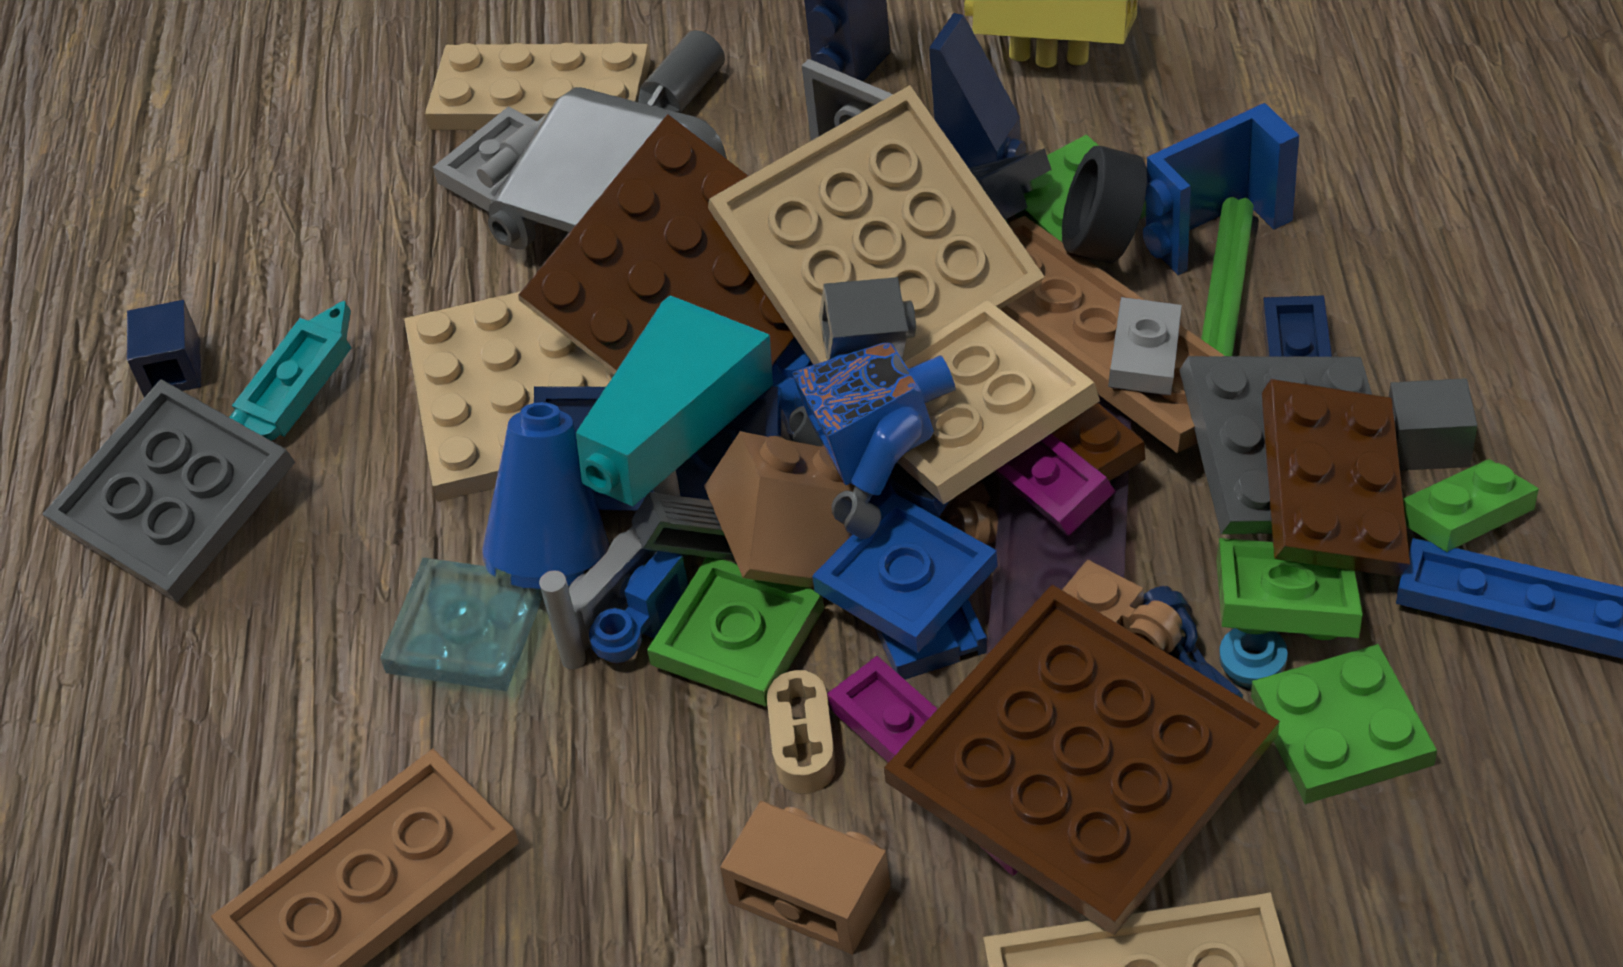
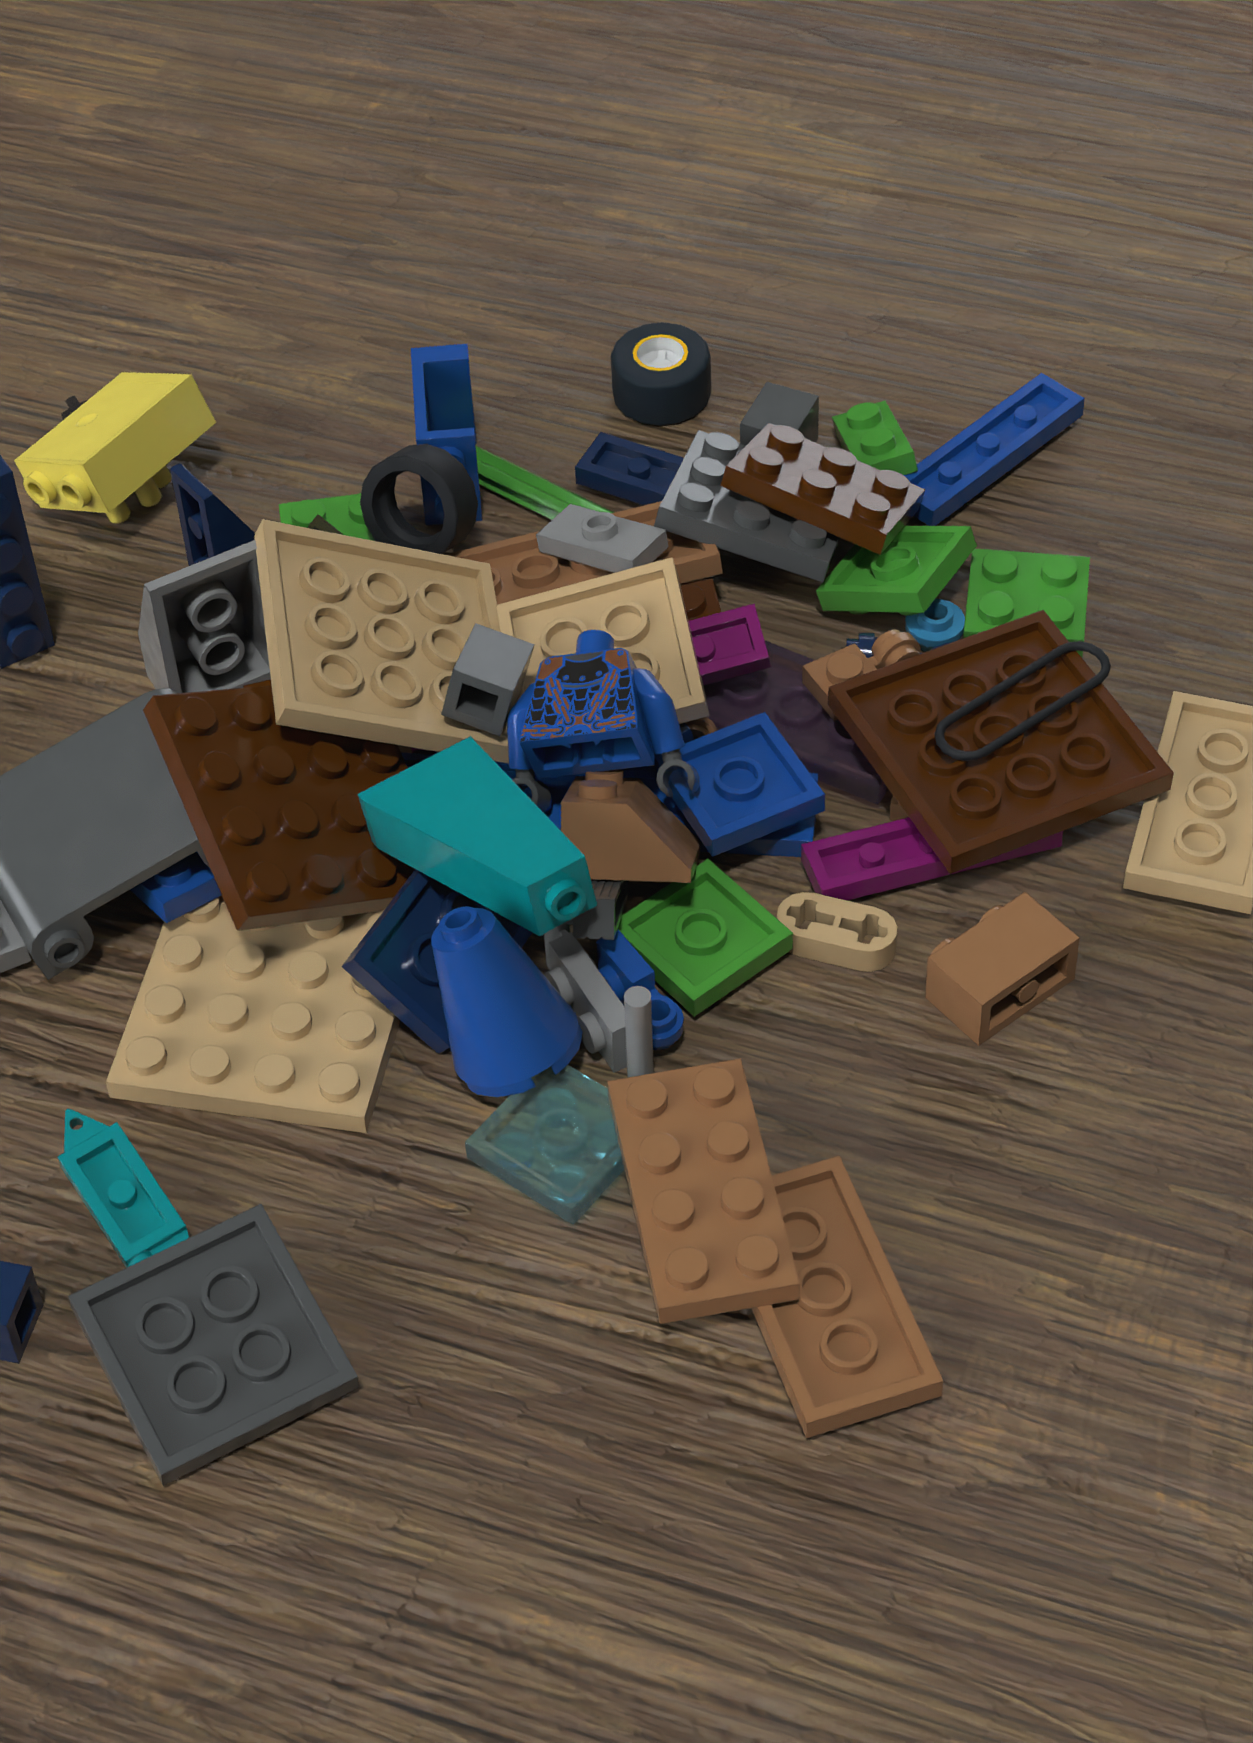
camera: 70 degrees left, 0 degrees up
none -> medium nougat plate [607,1058,800,1324]
none -> black wheel [611,322,711,426]
none -> black piece [934,641,1111,761]

